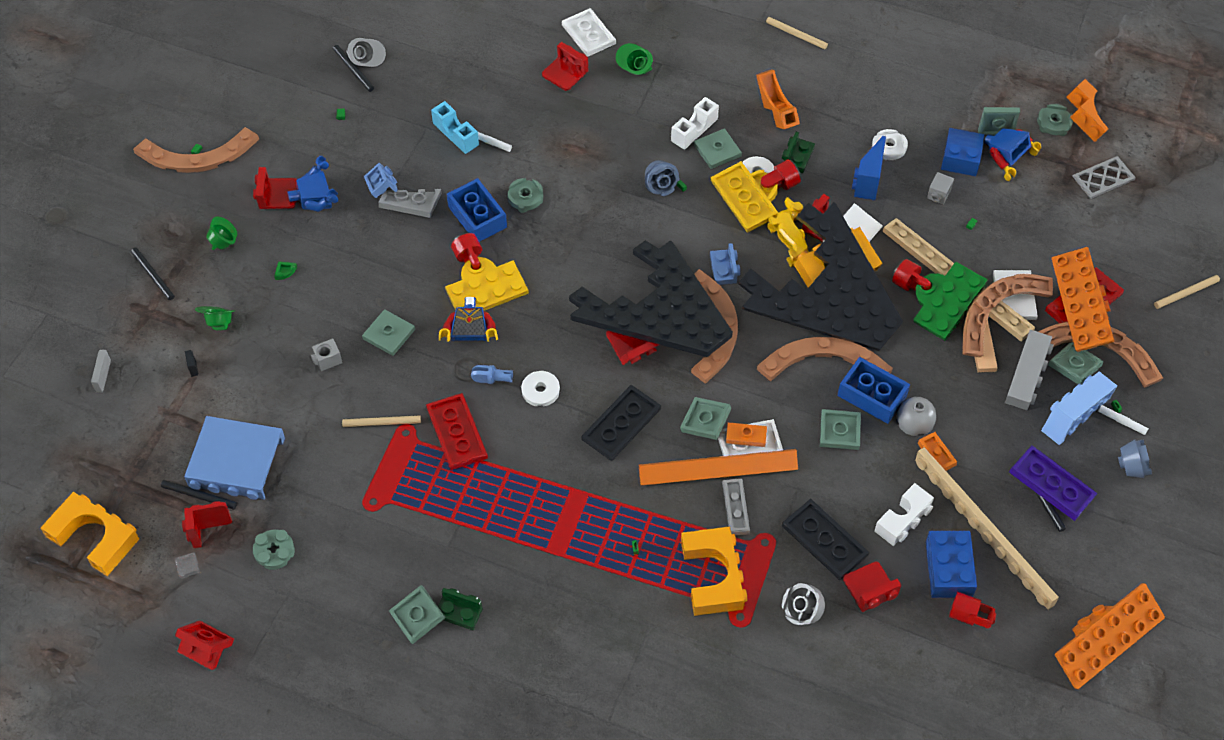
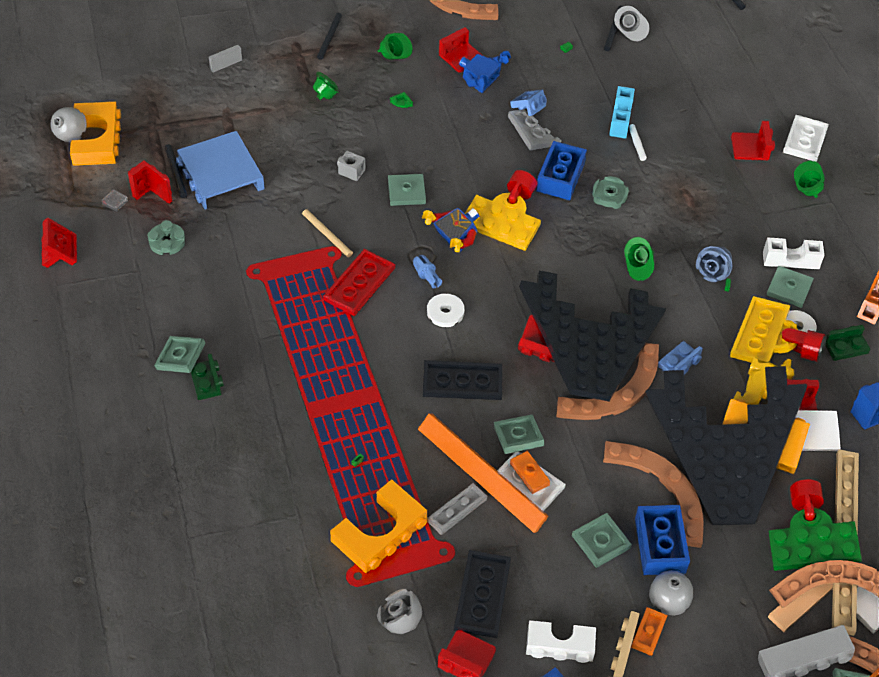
camera: 50 degrees right, 5 degrees down
black tile [184,350,199,377] -> none
none -> light grey cylinder [50,107,87,143]
none -> green piece [624,237,654,281]

